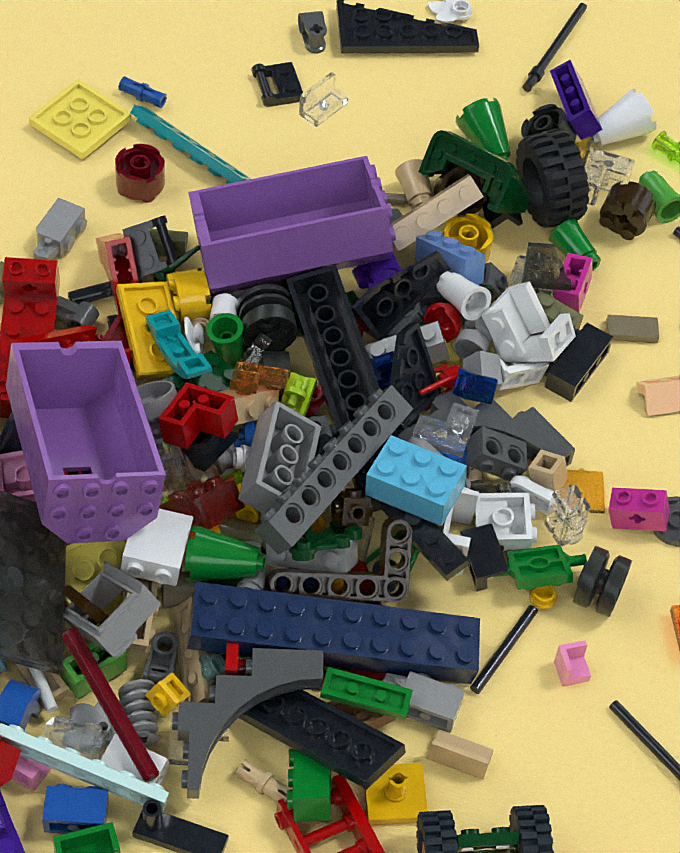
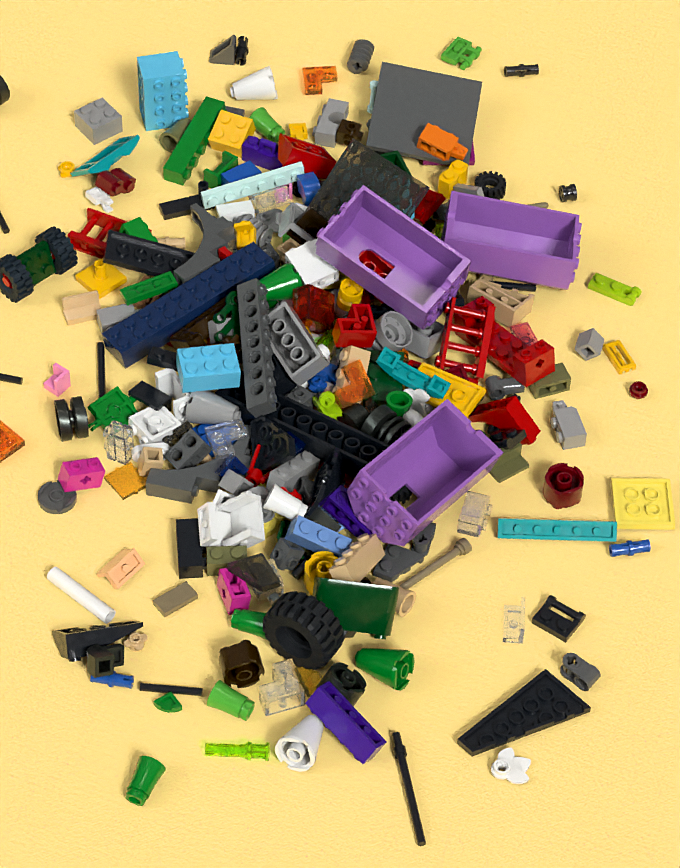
camera: 145 degrees right, 5 degrees down
dark red axle [62,628,159,782] -> none

